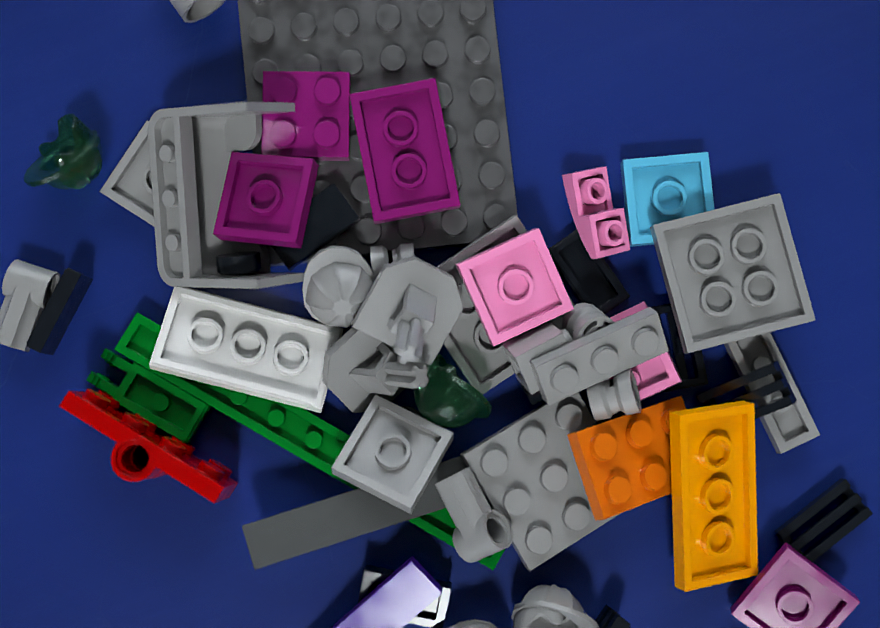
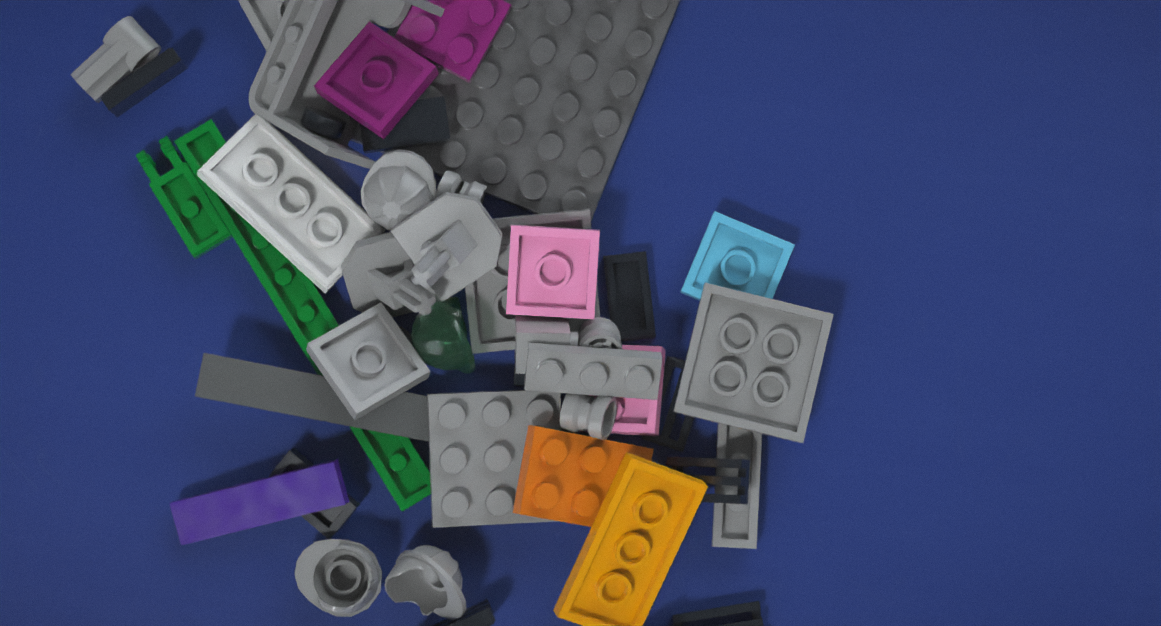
camera: 30 degrees right, 0 degrees up
red plate [59,388,238,504] -> none
magenta plate [349,78,461,224] -> none
light grey piece [435,466,513,563] -> none
bright pink slope [562,166,631,259] -> none

